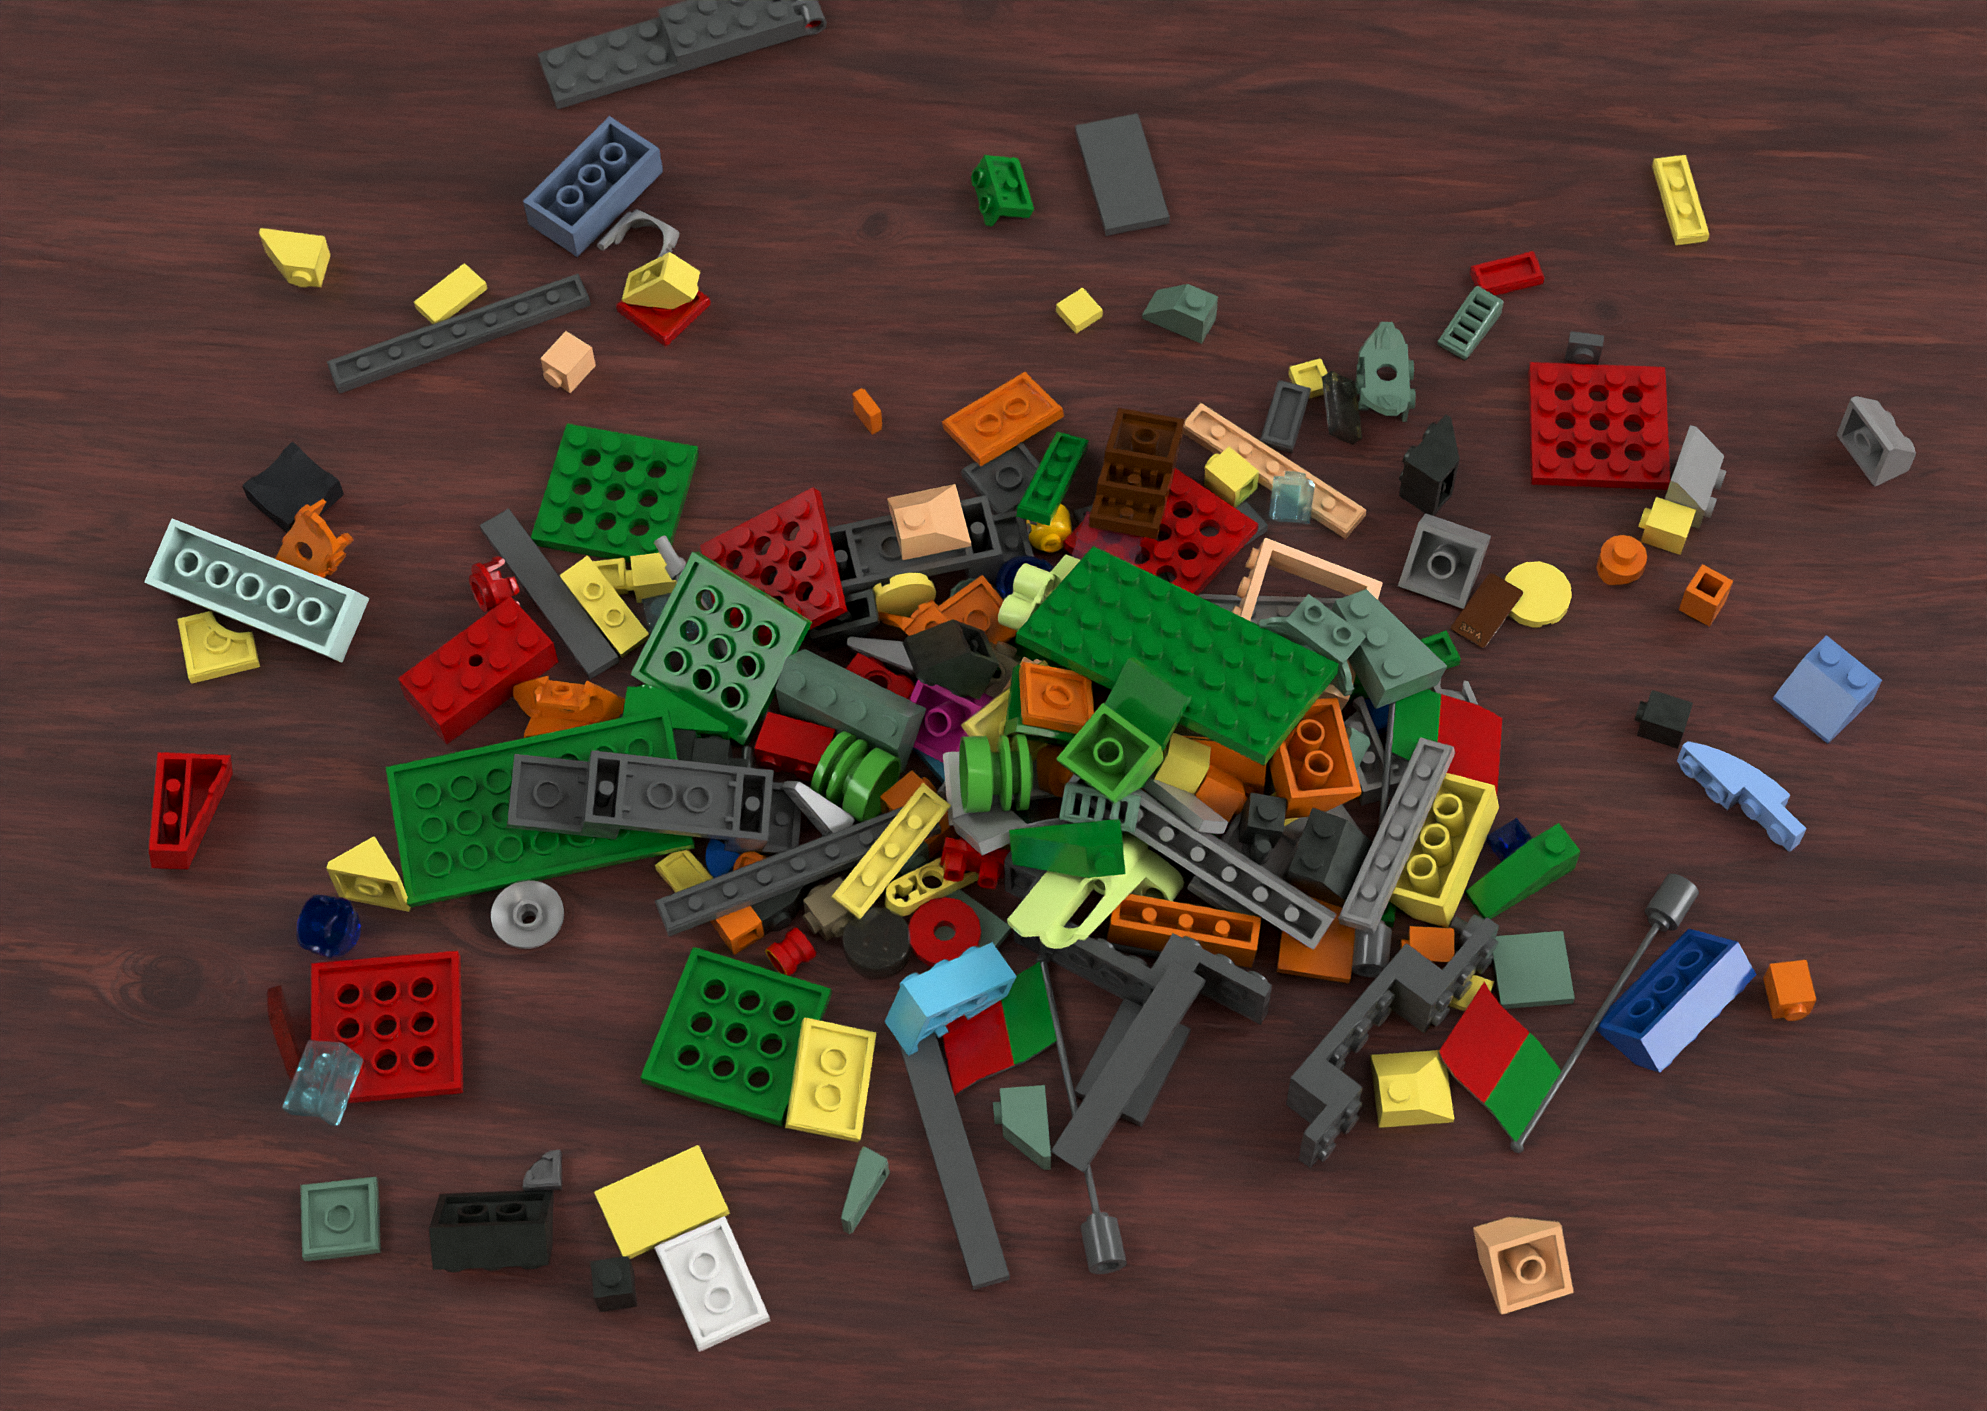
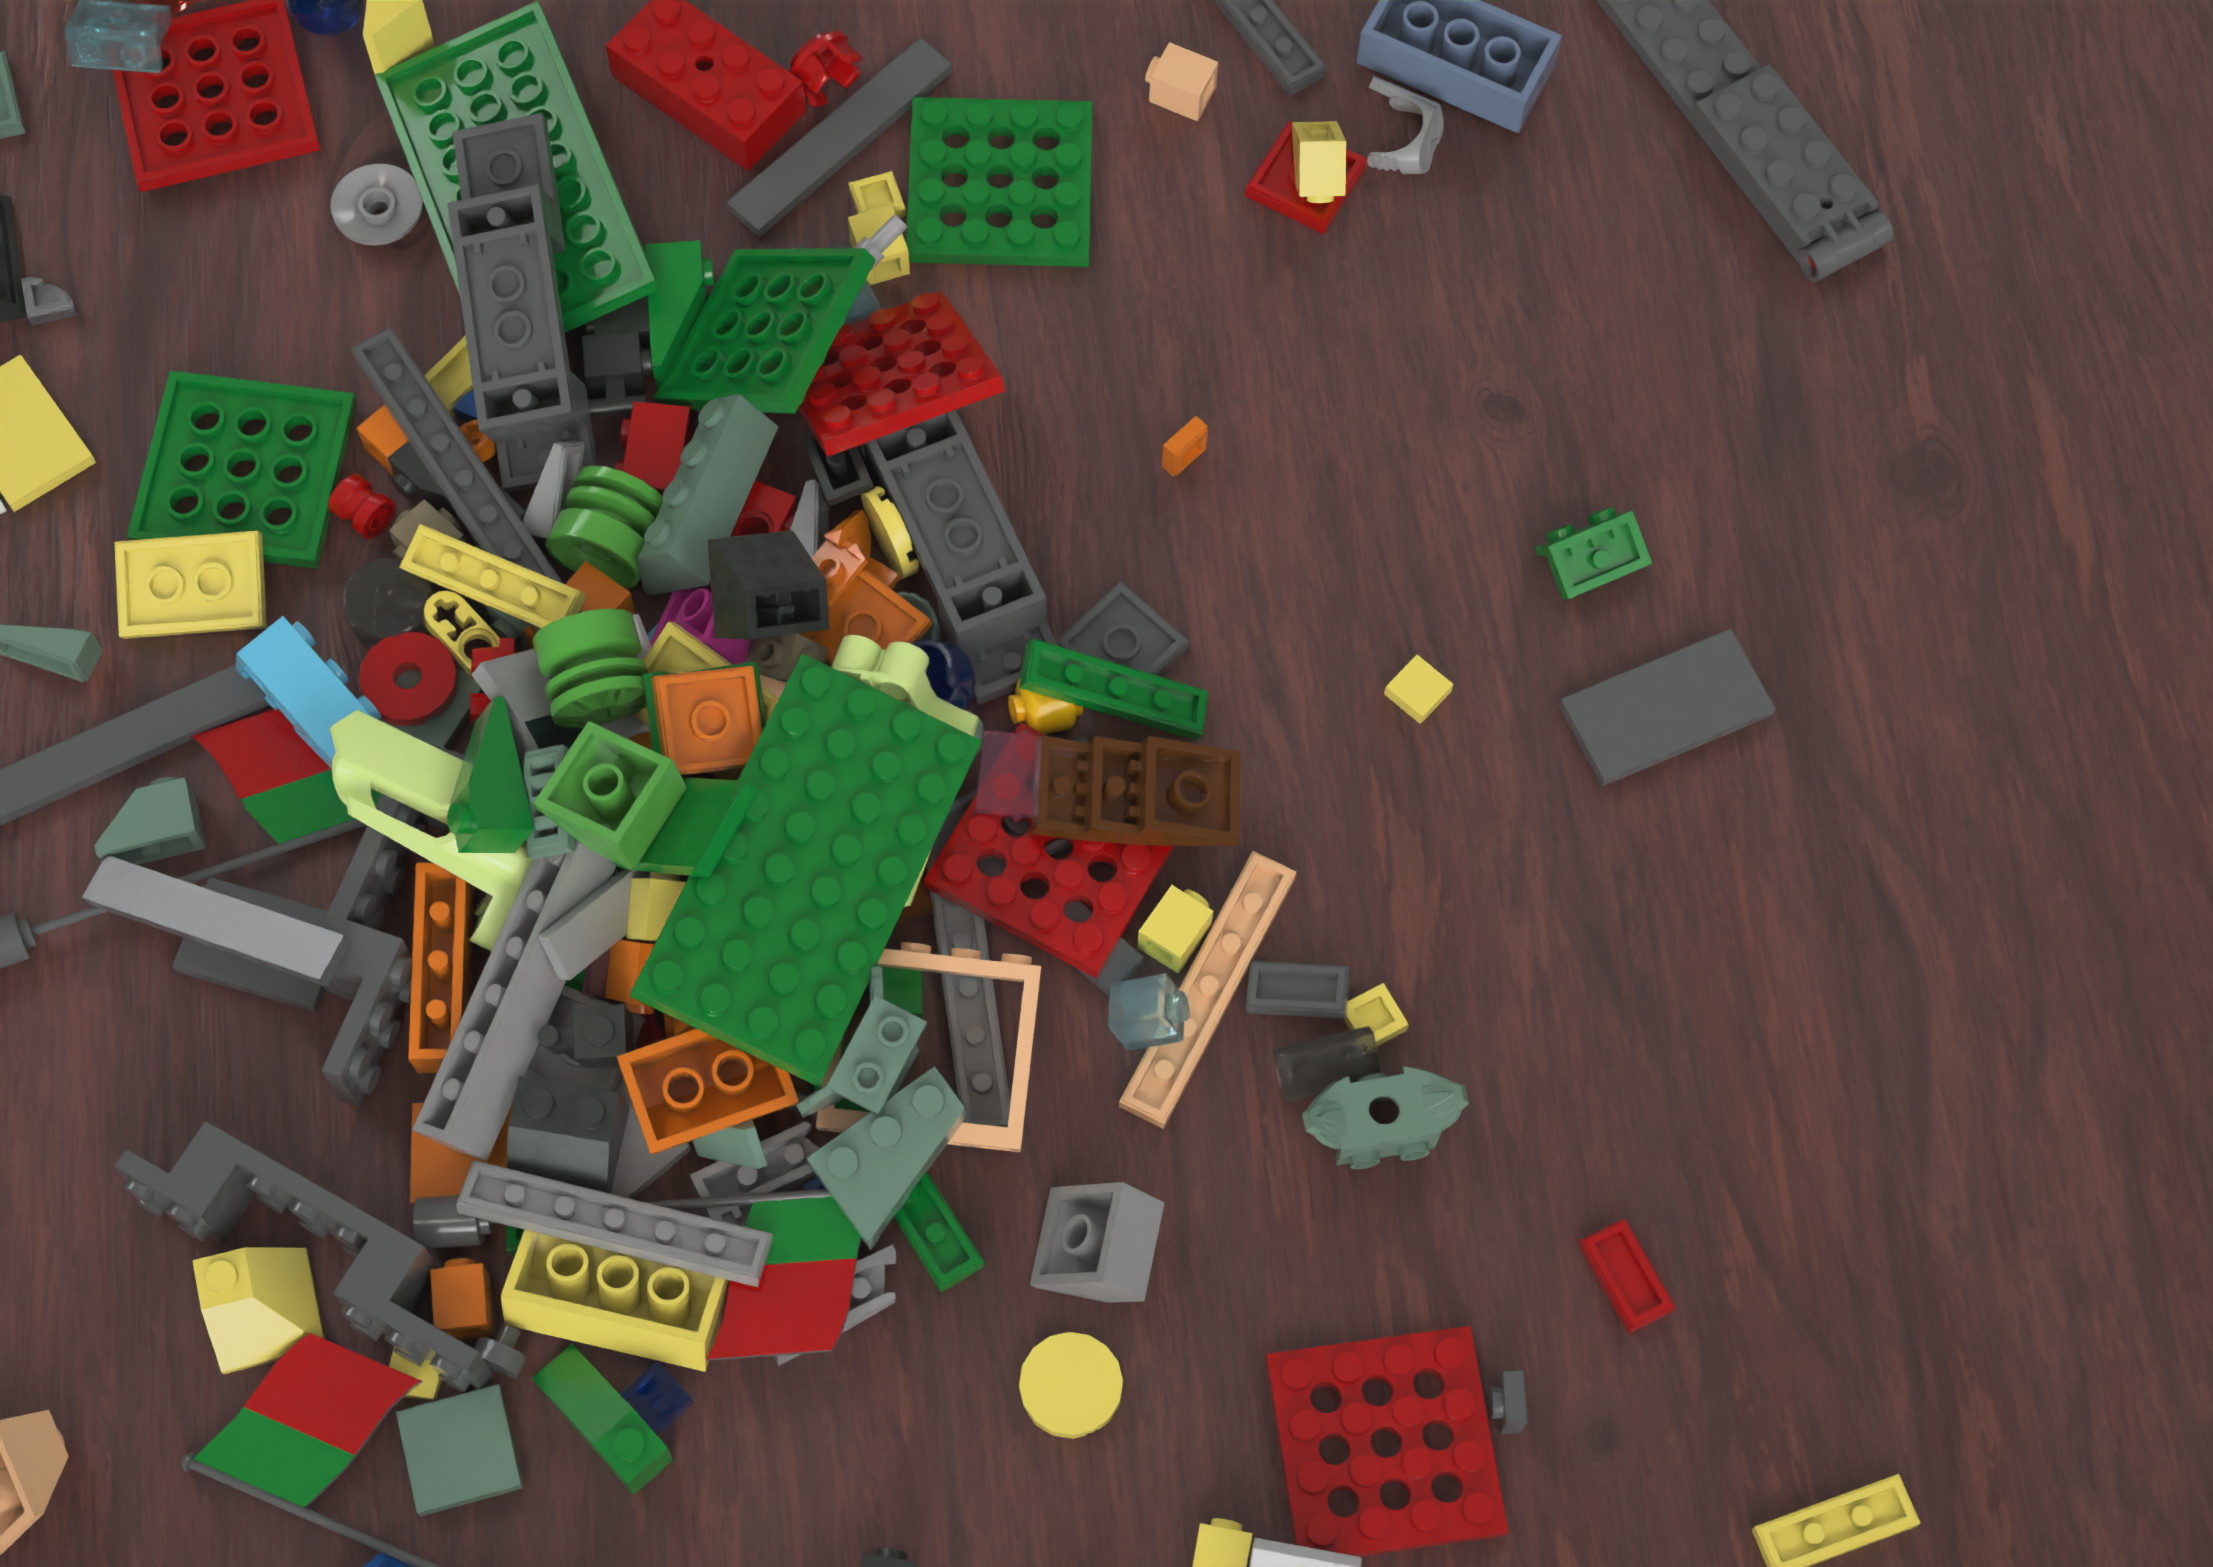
camera: 75 degrees right, 5 degrees up
orange piece [513,676,625,738] -> none
light yellow plate [559,555,650,658] -> none
light nougat slope [887,484,971,560] -> none
orange tile [942,372,1064,467] -> none
sand green slope [1142,284,1218,344] -> none
pearl dark grey slope [1399,414,1460,516] -> none
sand green slope [1437,286,1504,361] -> none
reddish brown sticker [1451,573,1523,648] -> none
orange piece [1596,535,1647,585] -> none

